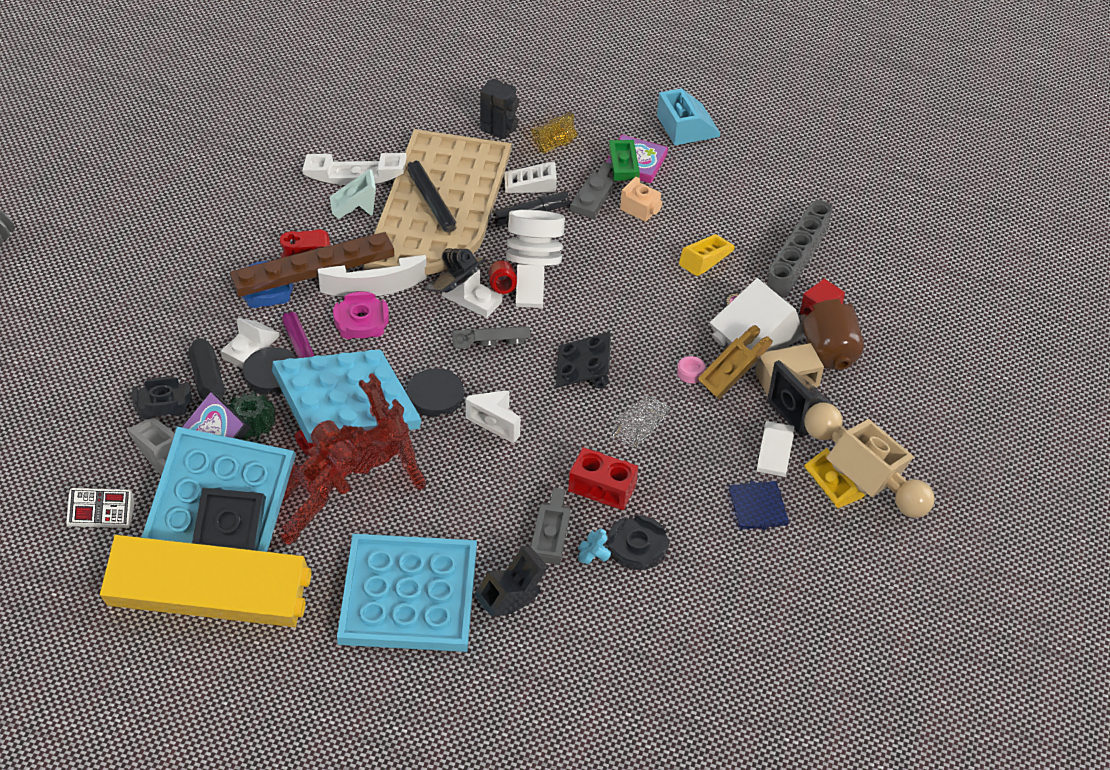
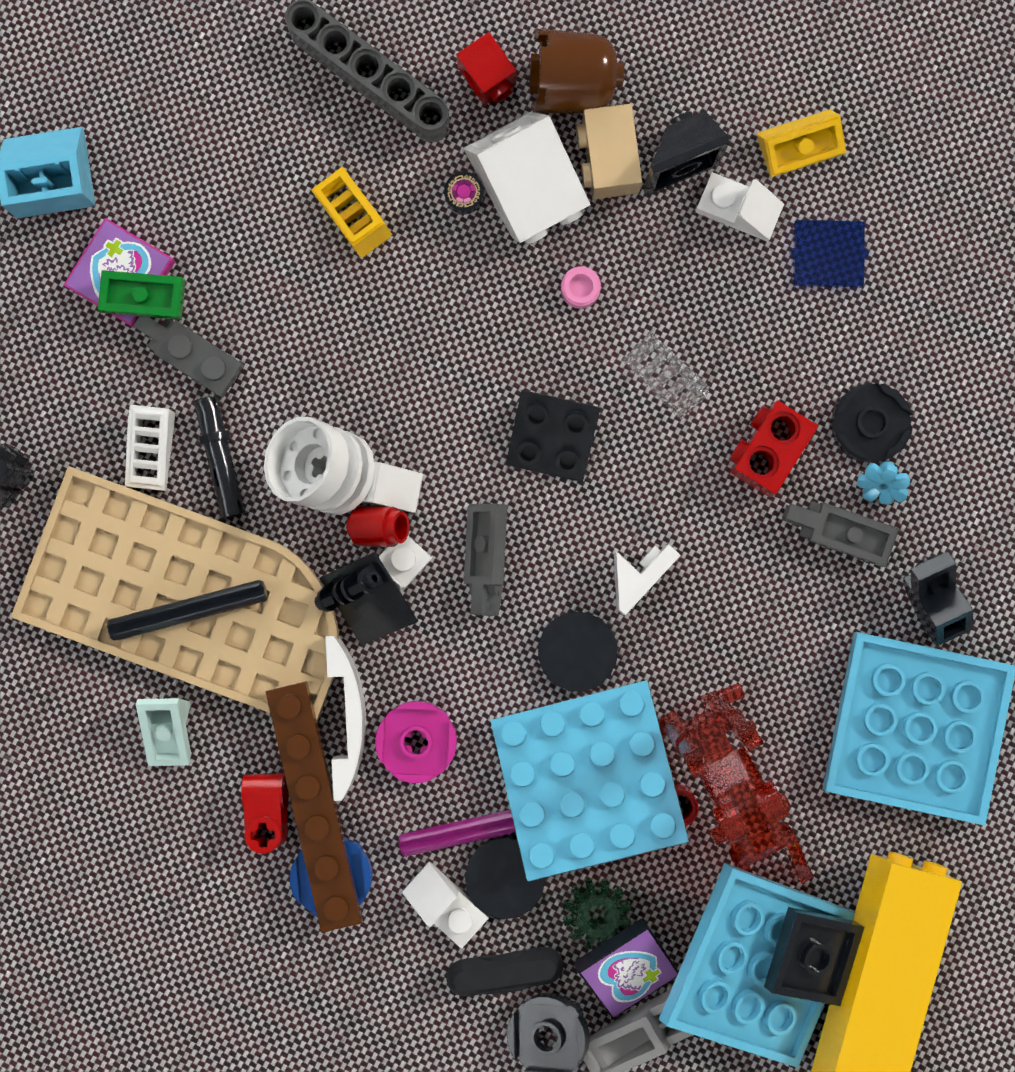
camera: 75 degrees left, 40 degrees up
white slope [302,153,407,185] -> none
clear yellow hips [531,112,578,154] -> none
light nougat brick [620,177,662,222] -> none
pearl gold hinge [698,325,773,400] -> none
tan brick [804,403,935,518] -> none

